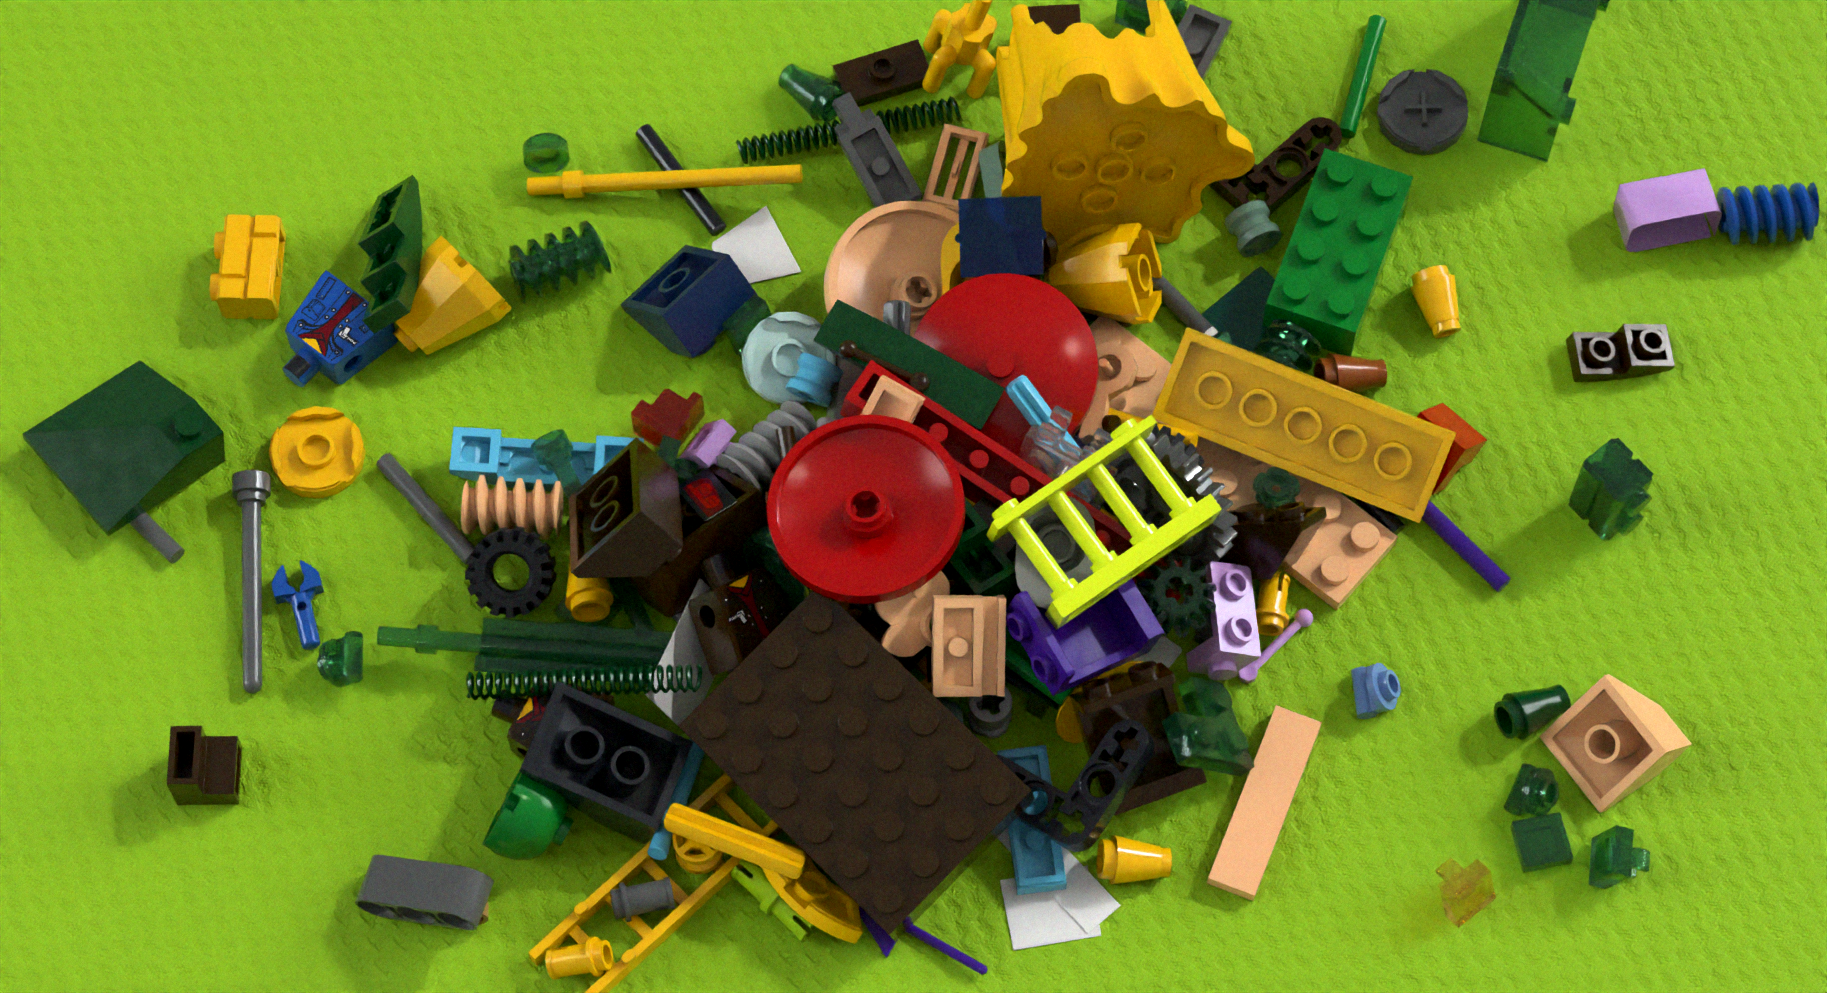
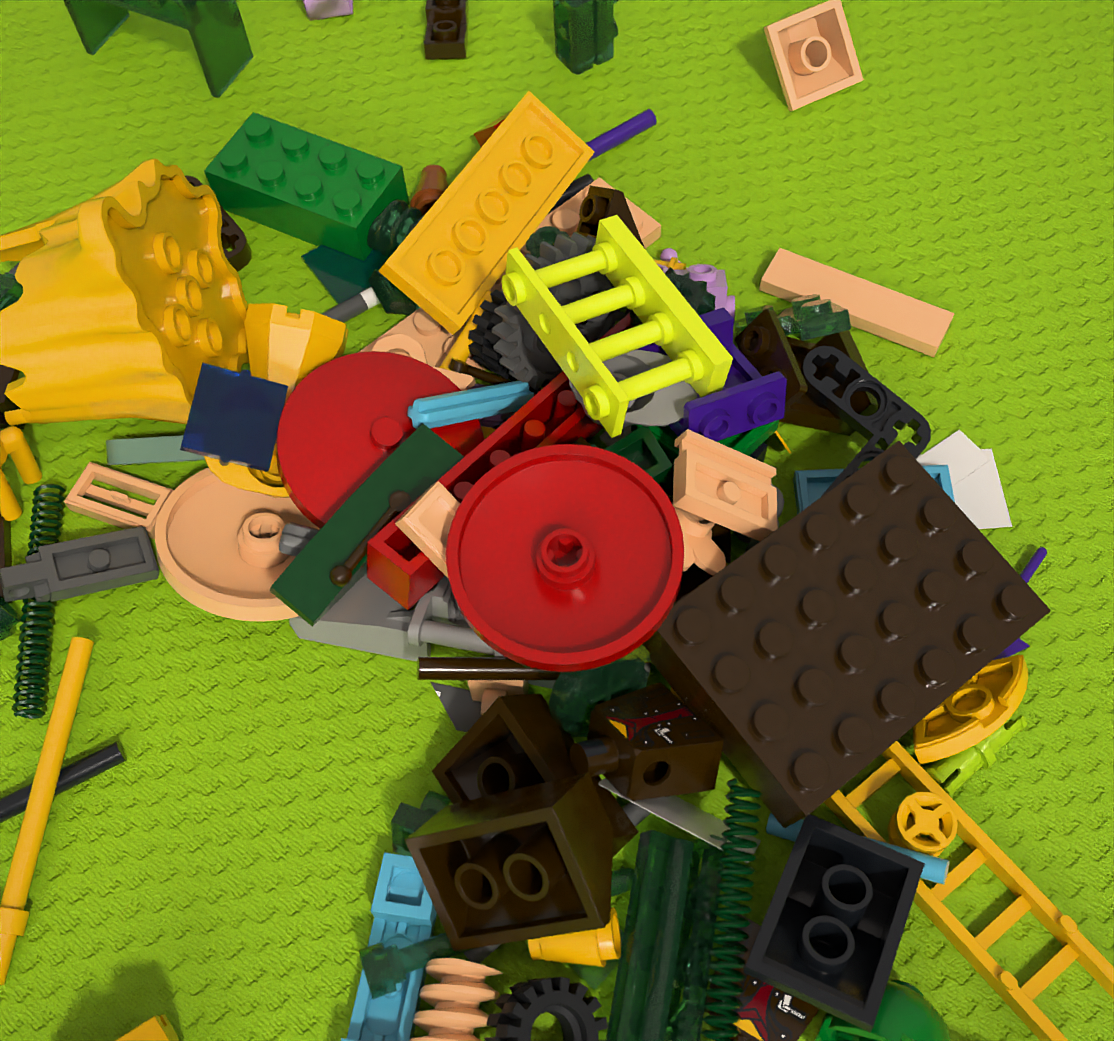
camera: 80 degrees left, 5 degrees down
clear green piece [508,220,611,304] -> none
yellow pin [545,936,614,980] -> none
dark grey pin [610,877,675,922] -> none
dark blue slope [620,245,759,358] -> none
clear red panel [631,389,705,457] -> none
yellow axle [664,803,807,879] -> none
lavender tile [678,419,736,471] -> none
sticker [679,468,737,521] -> none
white sticker [712,206,802,283] -> none
light grey piece [716,399,816,494] -> none
clear green tile [722,294,772,358] -> none
light aqua tile [742,312,836,405] -> none
medium azure wheel [785,353,844,407] -> none
clear plate [1018,405,1118,510] -> none
yellow cone [1096,835,1172,885] -> none
sand green wheel [1224,200,1282,257] -> none
green bar [1339,15,1387,139] -> none
medium blue plate [1351,663,1401,719] -> none
dark grey tile [1377,69,1468,155] -> none
yellow cone [1410,265,1461,338] -> none
clear yellow tile [1436,858,1496,928] -> none
dark green cone [1494,684,1571,740] -> none
clear green plate [1504,763,1559,817] -> none
clear green tile [1510,812,1573,873] -> none
clear green tile [1588,825,1650,889] -> none

